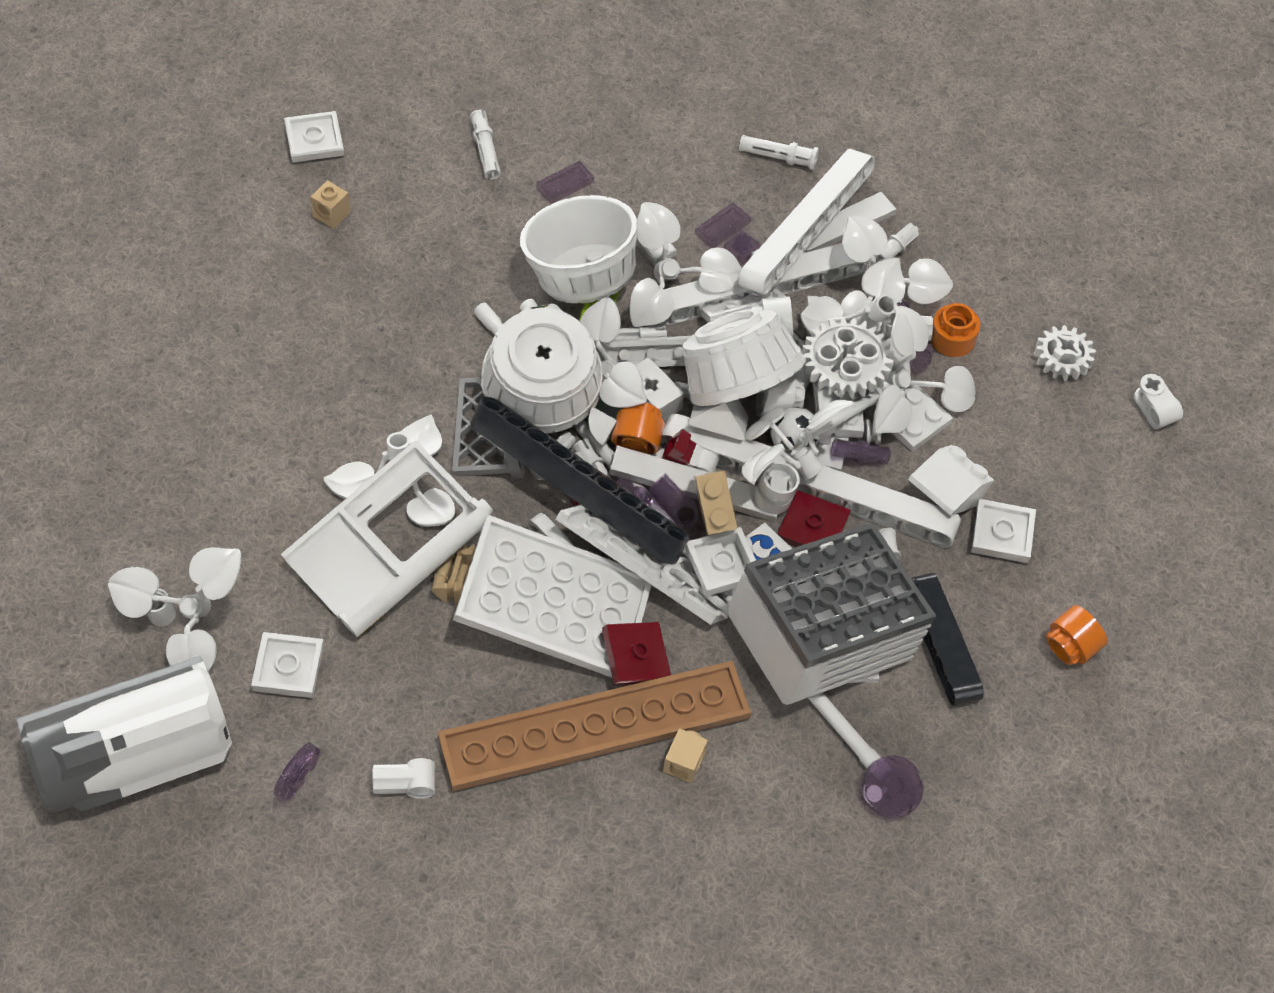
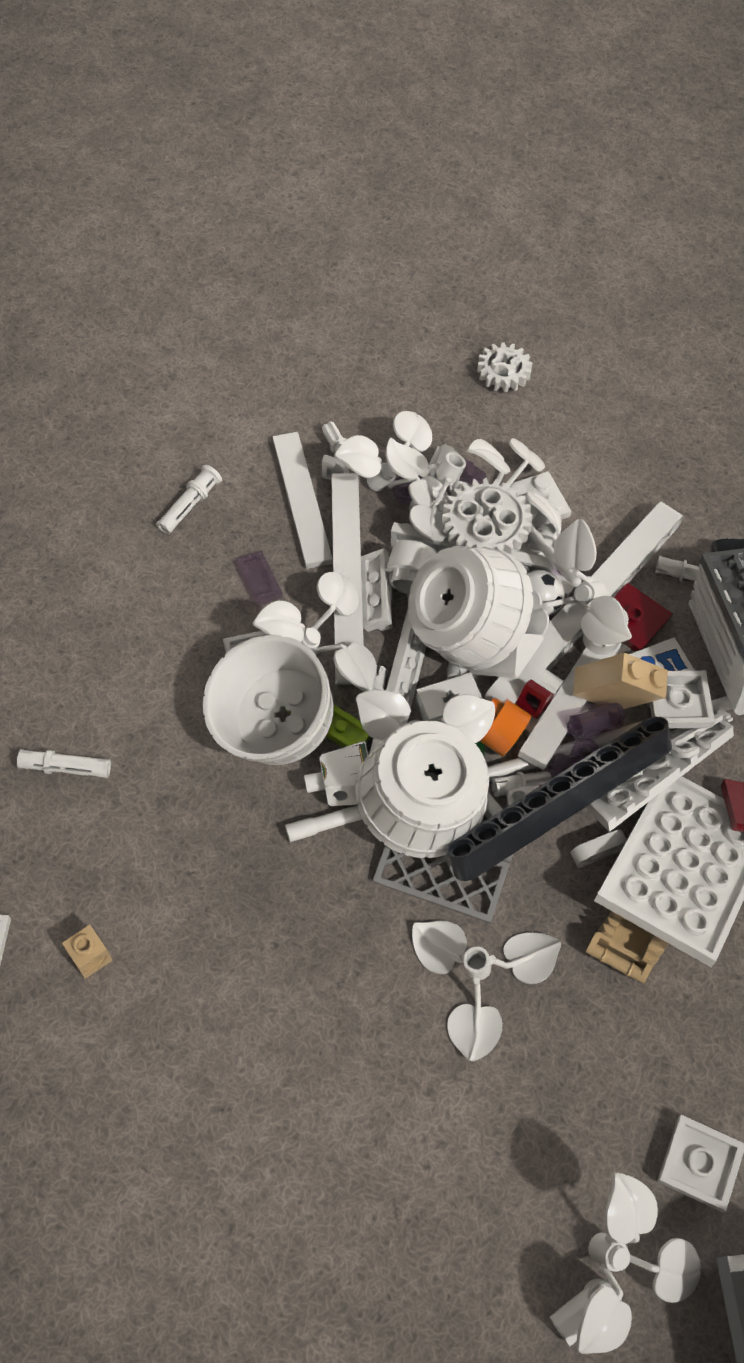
camera: 70 degrees left, 5 degrees up
white piece [281,439,493,638] -> none
clear purple tile [536,161,595,204] -> none
white tile [589,407,617,446] -> none
clear purple plate [723,230,761,265] -> none
white beam [739,149,875,295] -> none
white slope [908,445,994,516] -> none
orange piece [930,303,980,357] -> none
white plate [971,499,1036,563] -> none
white piece [1134,374,1183,429] -> none

